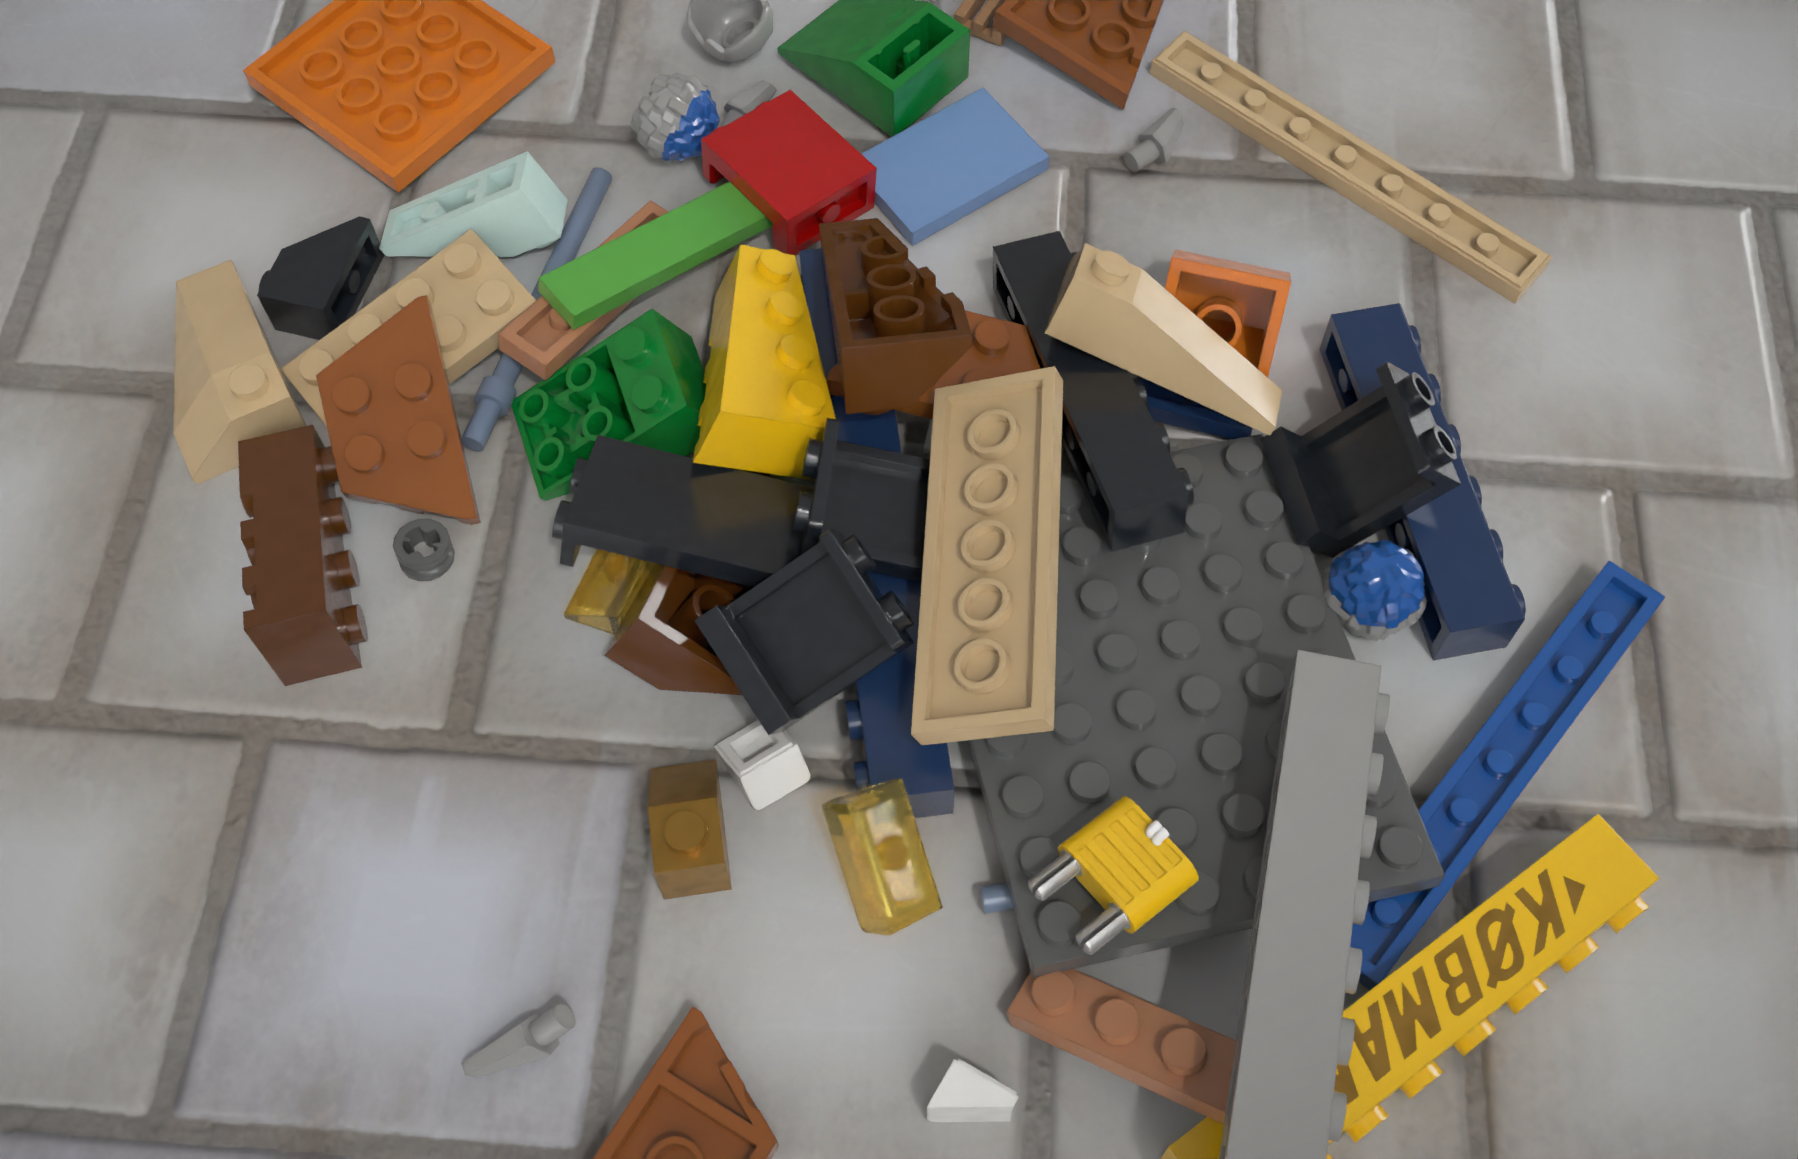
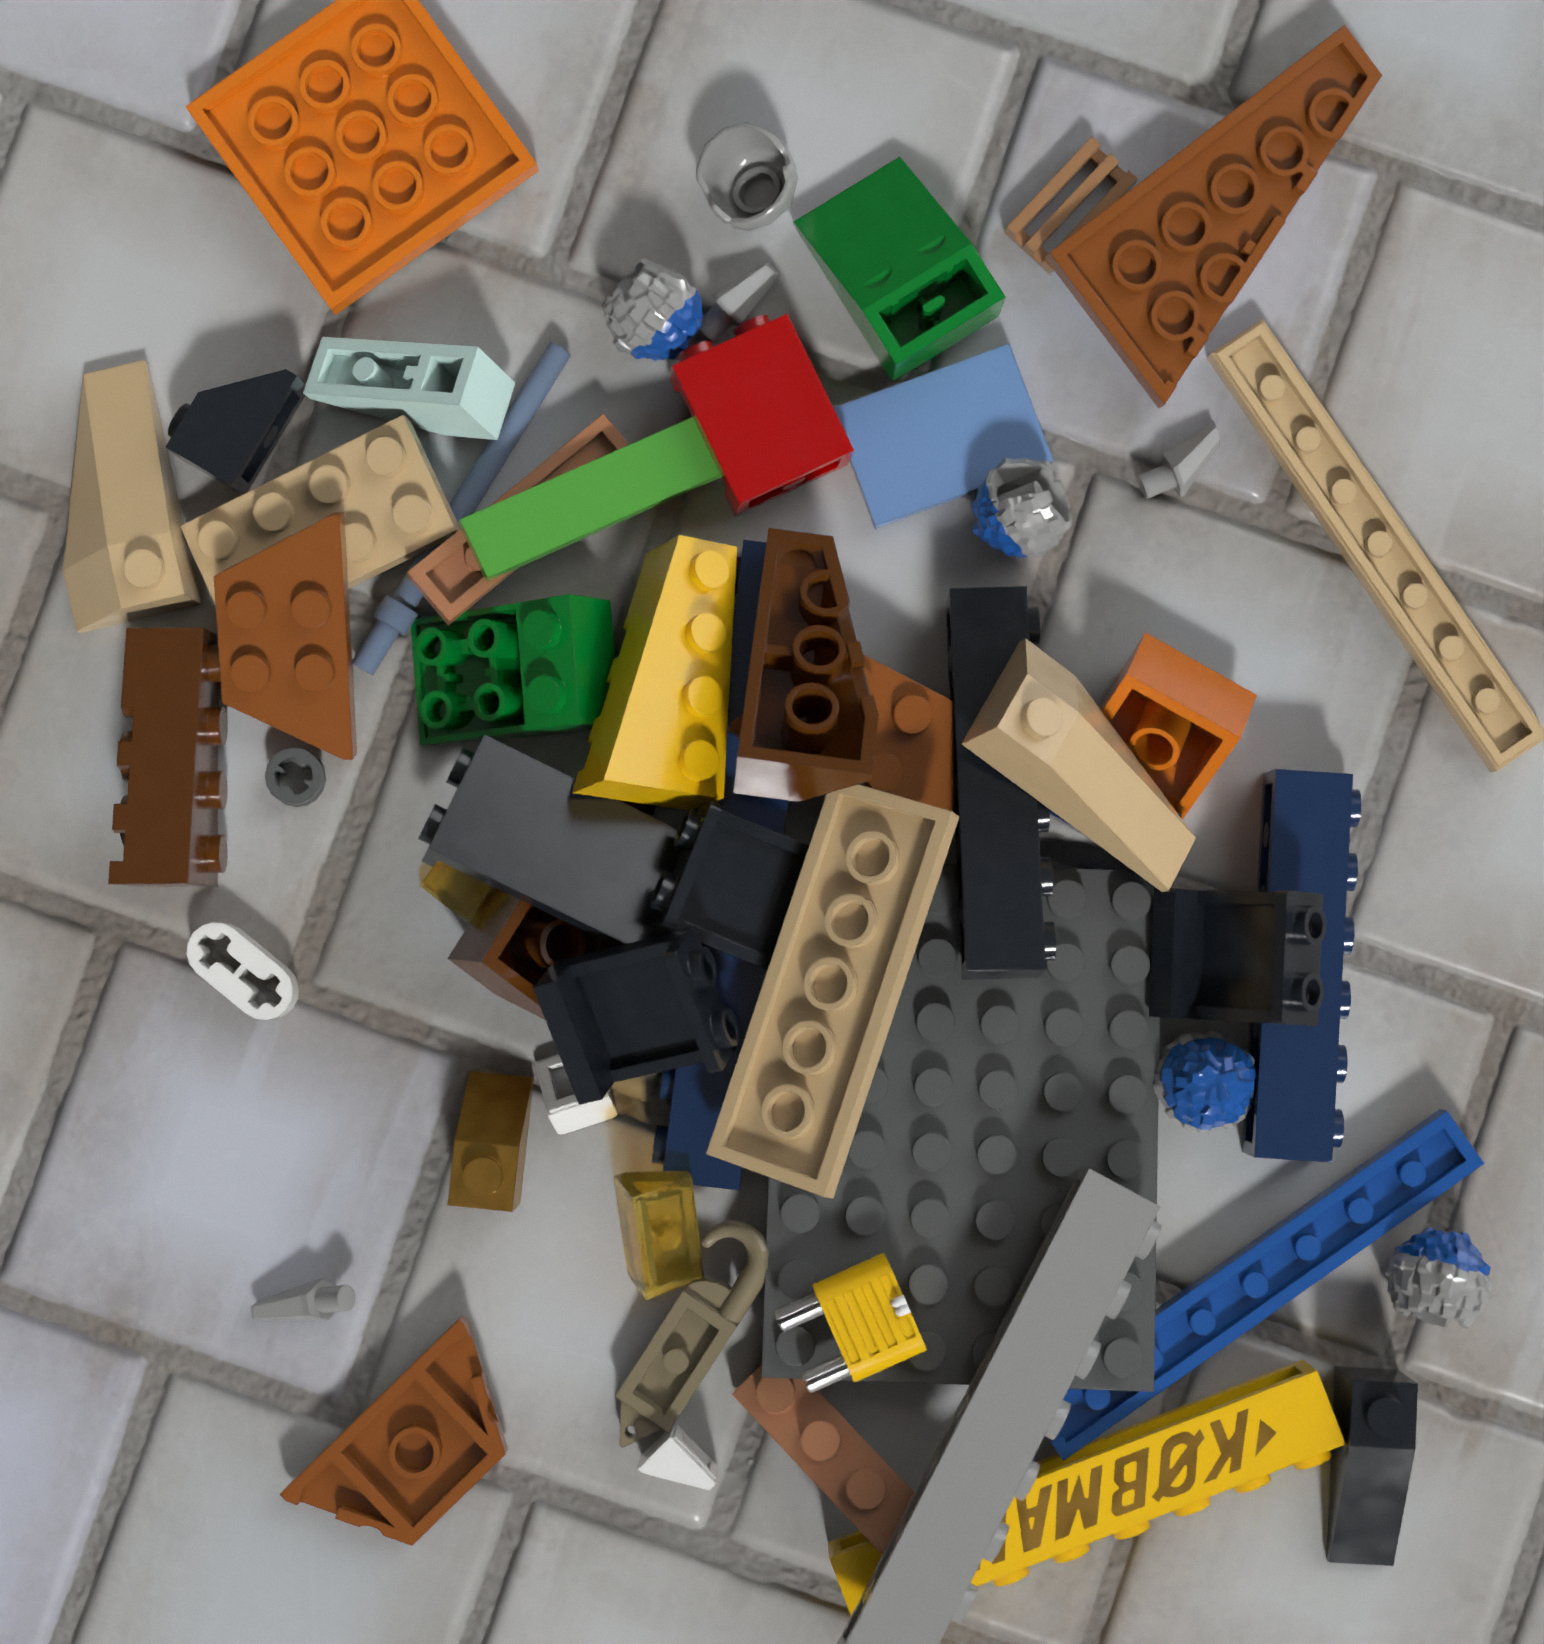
camera: 15 degrees right, 25 degrees up
none -> white beam [186,922,299,1020]
none -> dark tan plate [615,1221,769,1448]
none -> light grey piece [971,457,1072,558]
none -> black slope [1326,1366,1418,1566]
none -> light grey piece [1385,1227,1493,1329]

